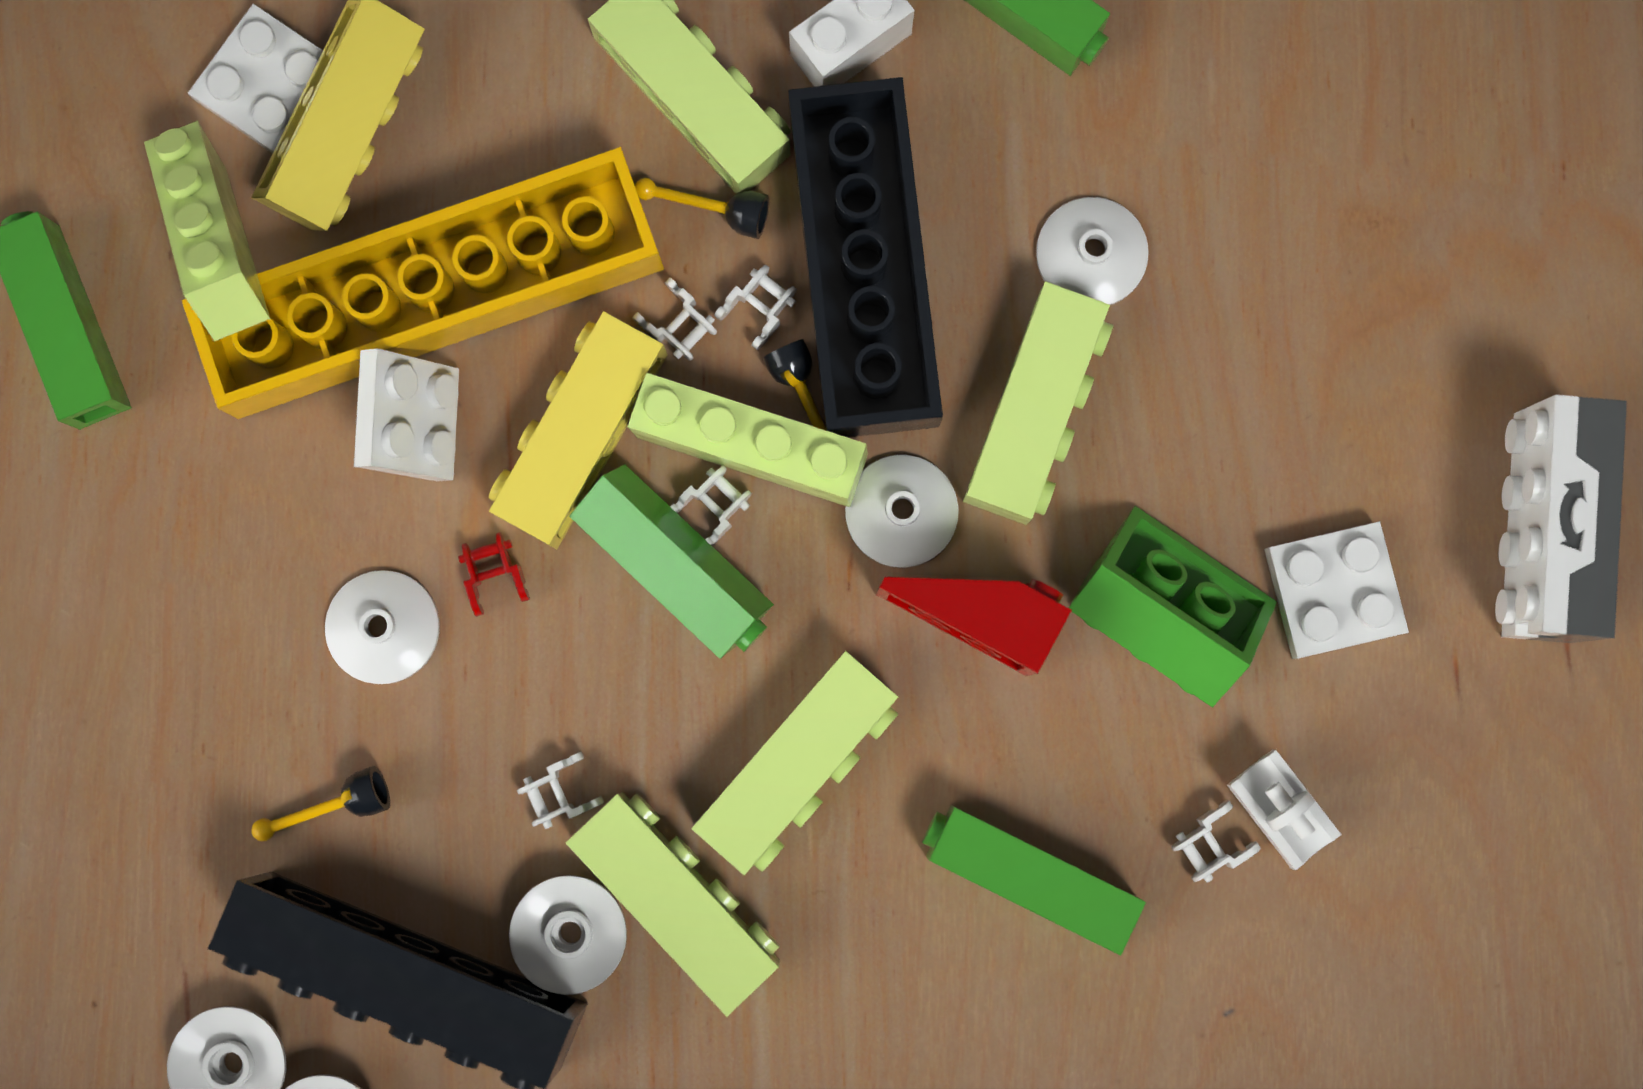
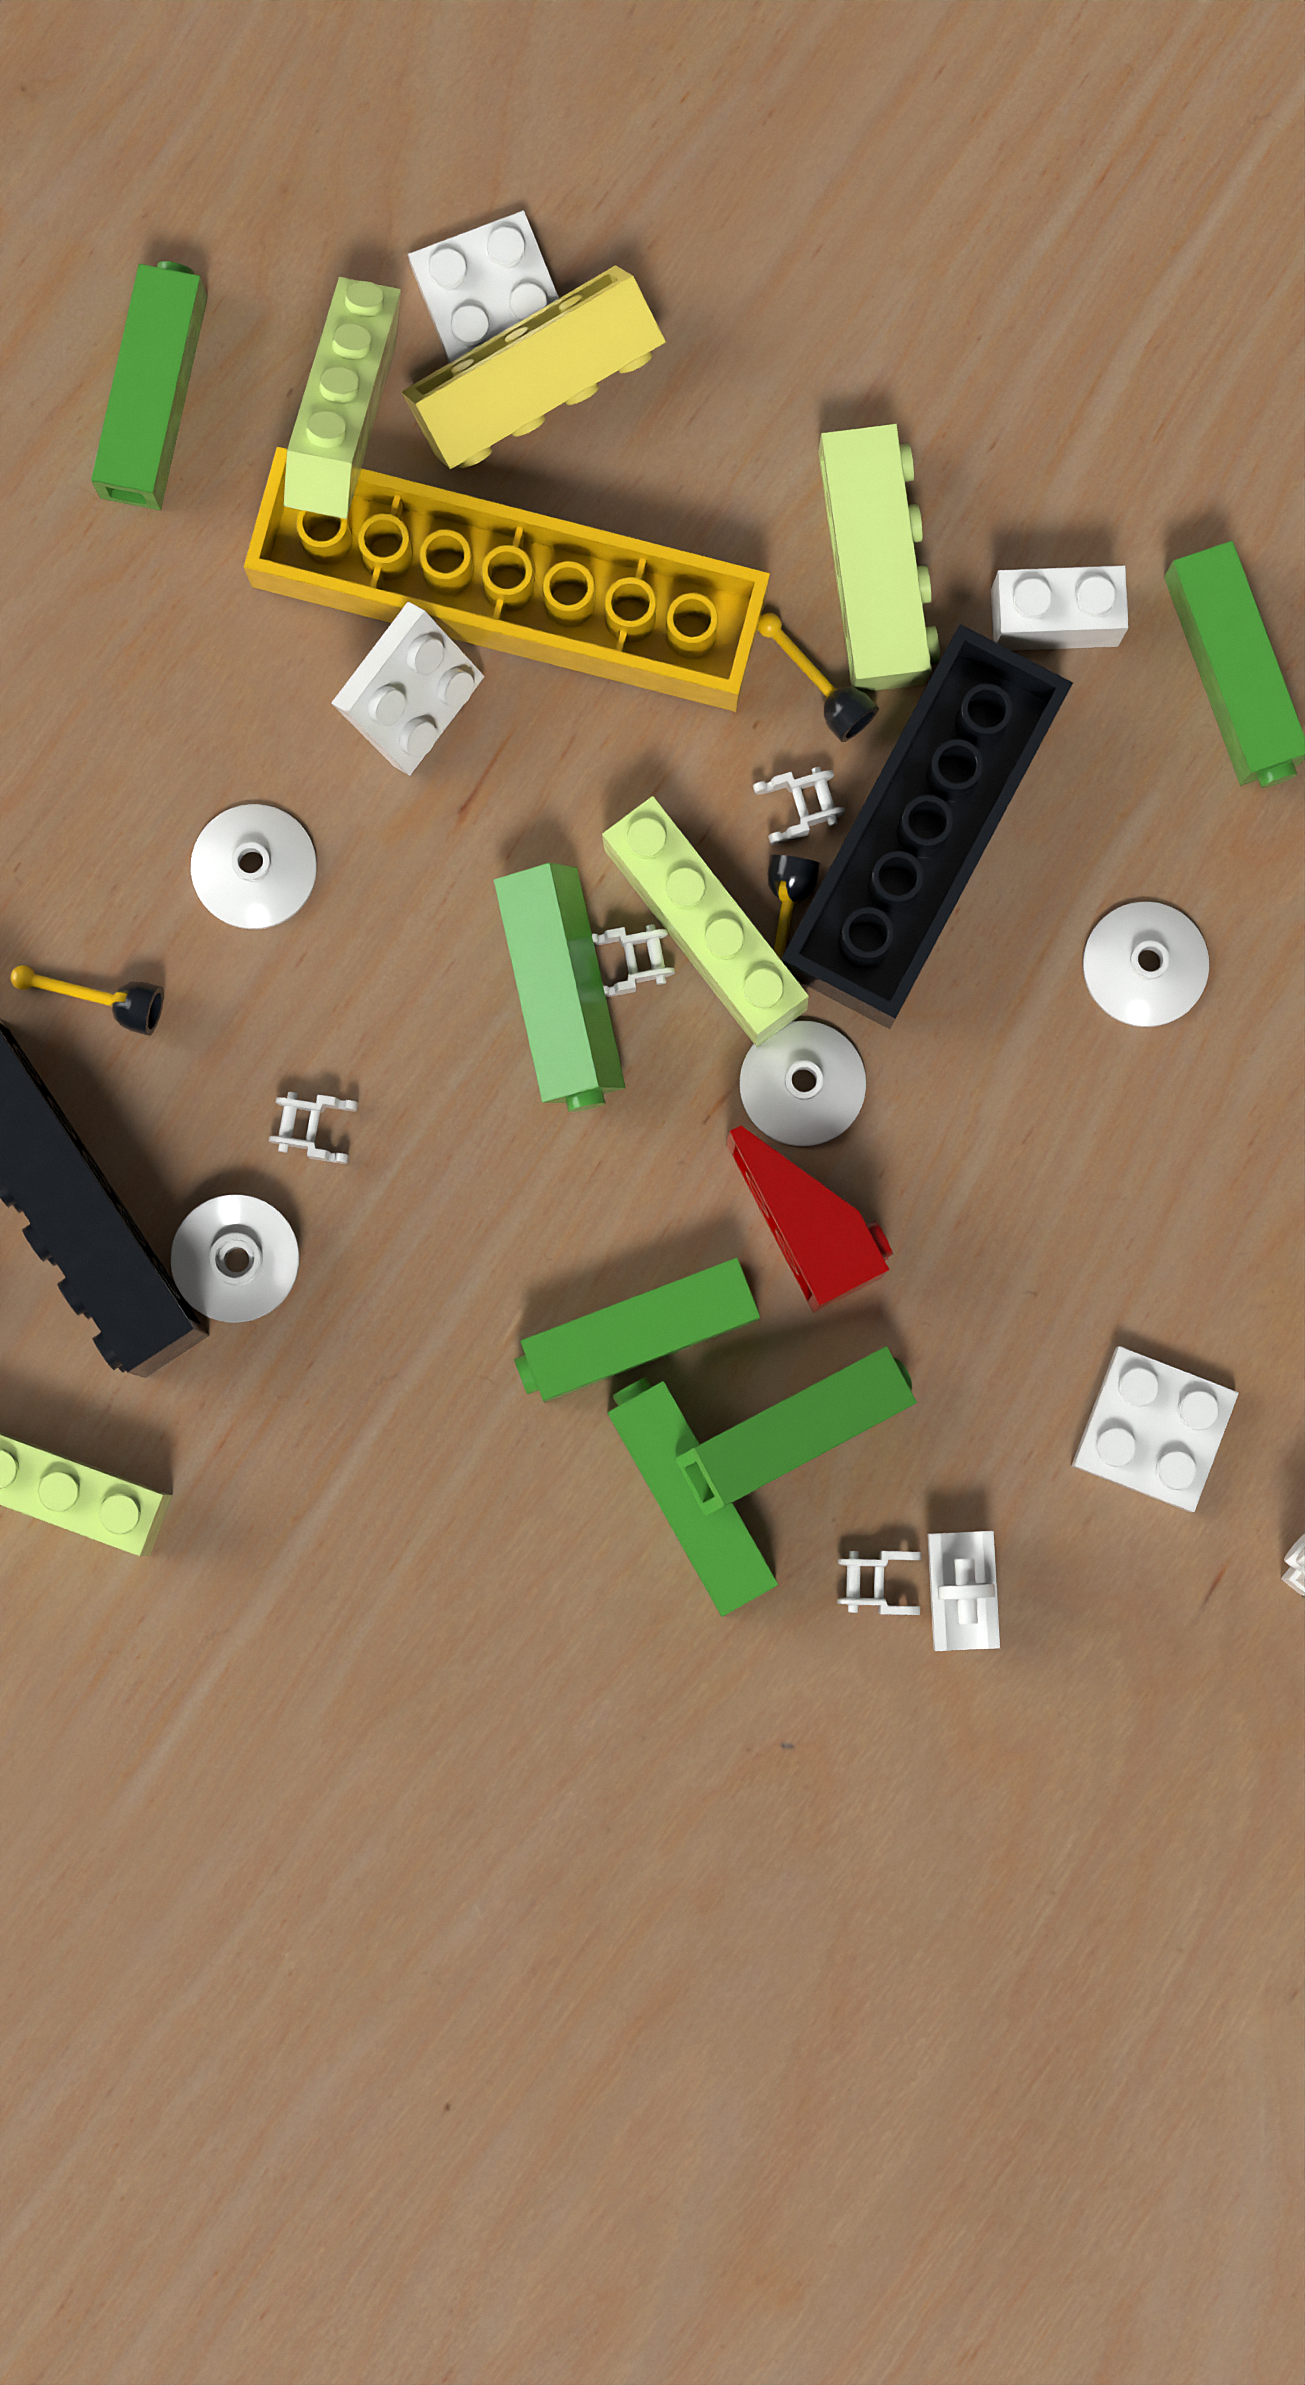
camera: 30 degrees right, 0 degrees up
red piece [458,532,530,617] -> none
light yellow brick [489,311,668,550] -> none
yellowish green brick [566,792,780,1017] -> none
white piece [632,278,717,361] -> none
yellowish green brick [691,651,899,875] -> none
yellowish green brick [963,281,1113,525] -> none
bright green slope [1069,506,1277,708] -> none
none -> bright green brick [514,1258,761,1403]
none -> bright green brick [675,1346,917,1516]

